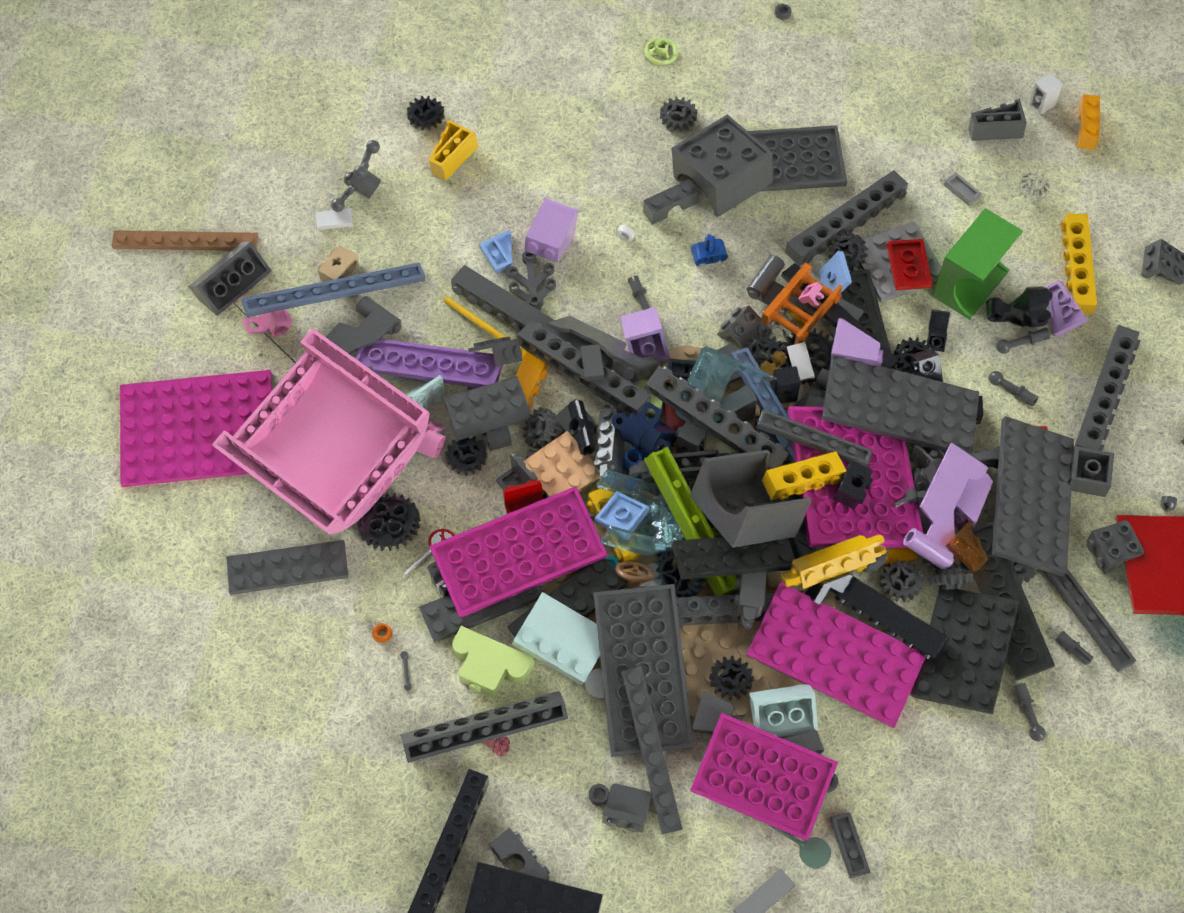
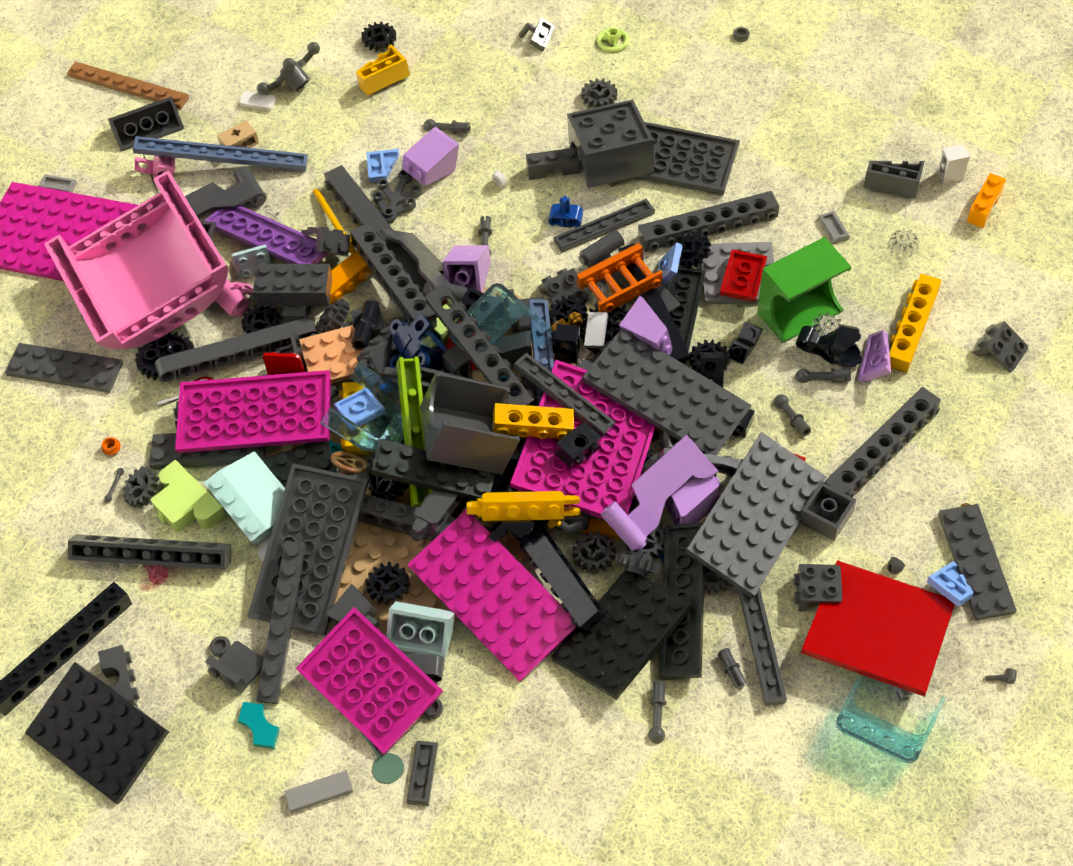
camera: 25 degrees right, 5 degrees down
dark grey tile [581,344,604,381] -> none
bright pink tile [798,282,824,307] -> none
dark grey hand [893,488,918,508] -> none
clear orange wing [945,520,988,574] -> none
none -> light grey tile [38,175,77,193]
none -> dark grey gear [122,466,160,508]
none -> dark grey beam [155,317,319,382]
none -> teal tile [238,702,280,749]
none -> dark grey pin [423,119,471,134]
none -> plate [519,17,555,51]
none -> dark grey tile [553,198,655,252]
none -> clear gear [812,312,841,336]

